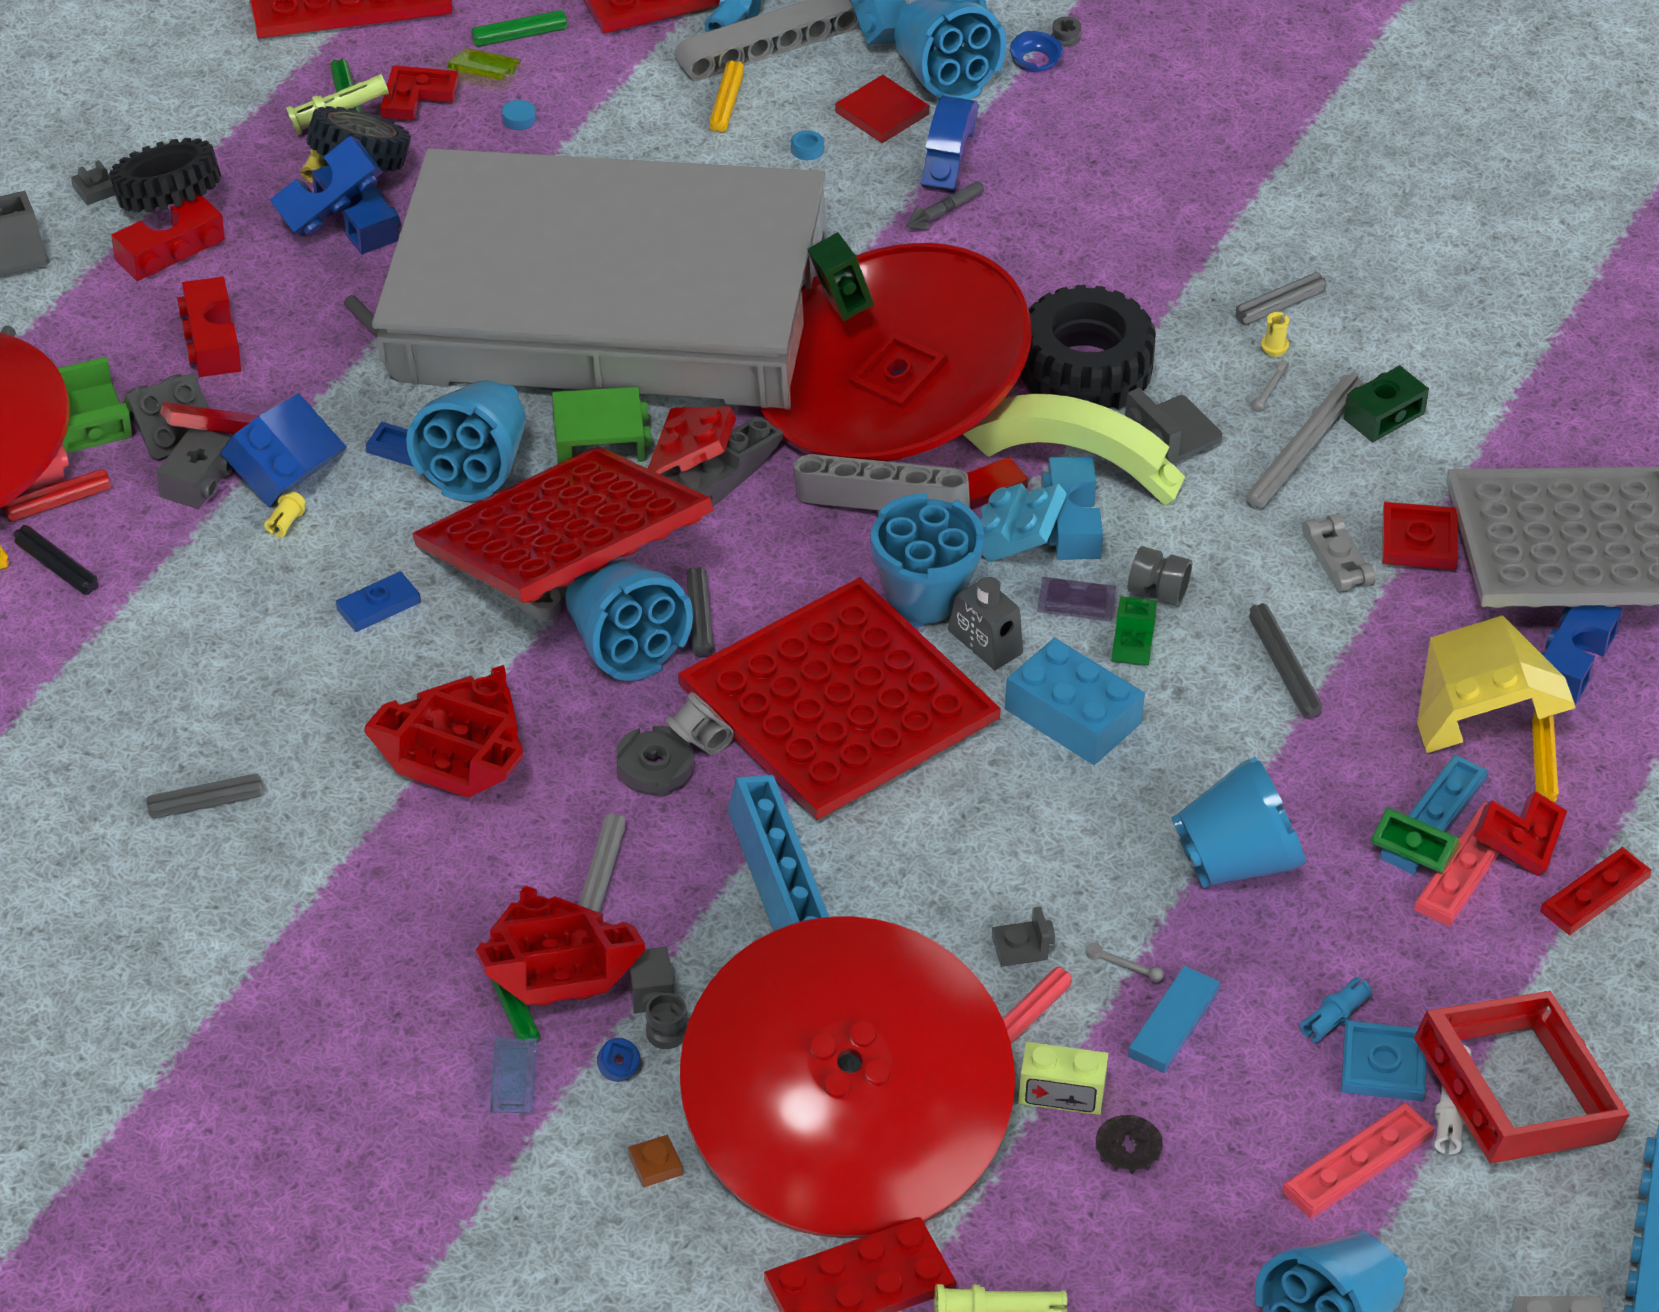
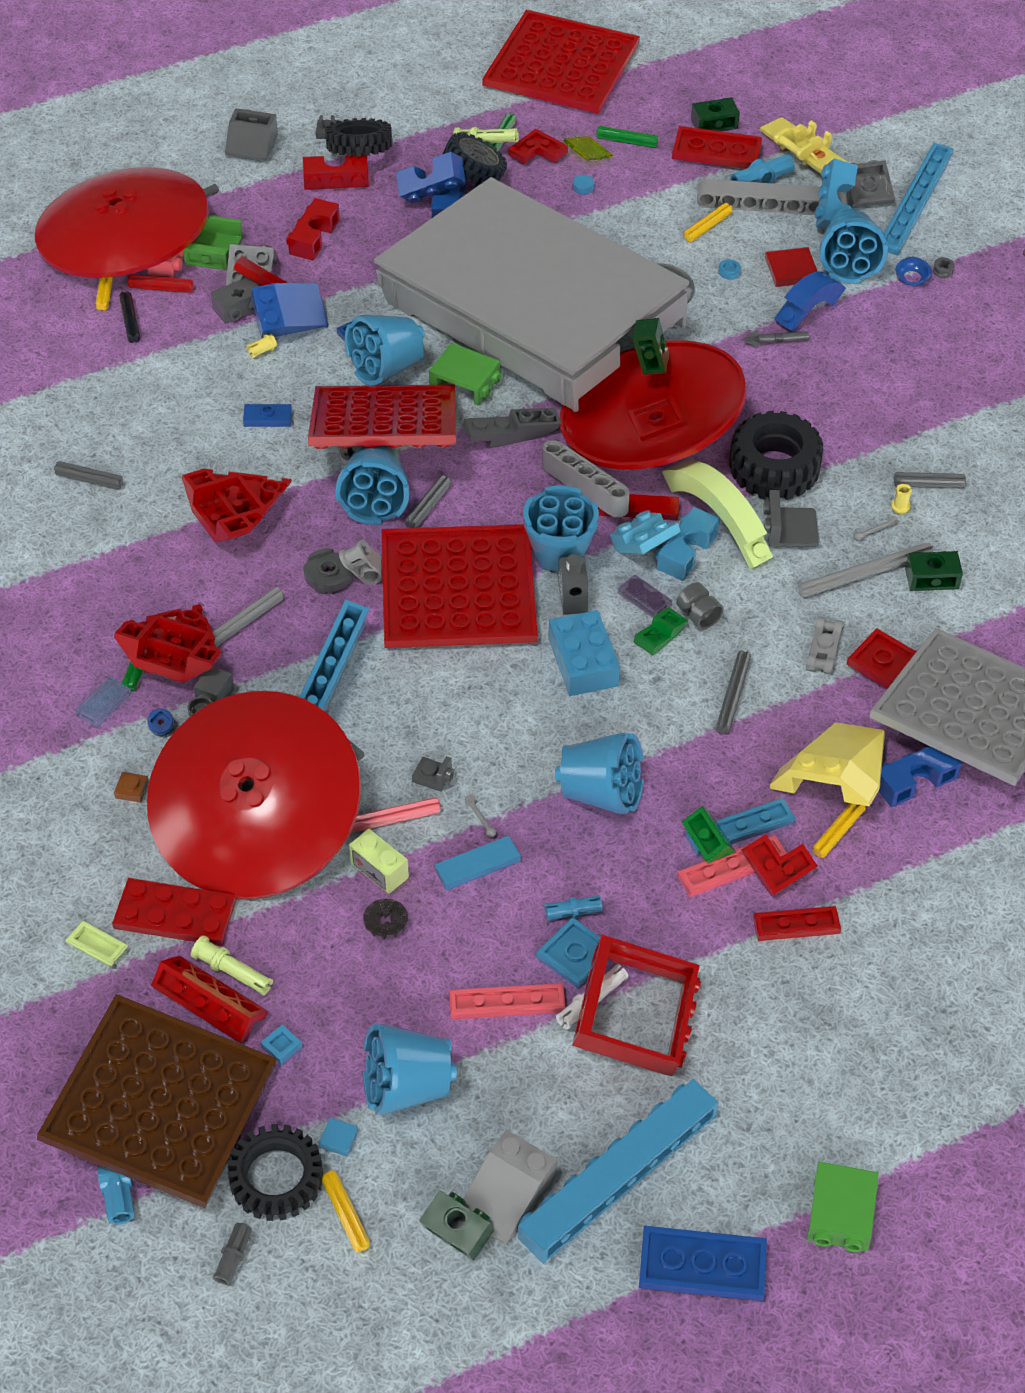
camera: 35 degrees right, 5 degrees up
red wing [648,406,736,474] -> none

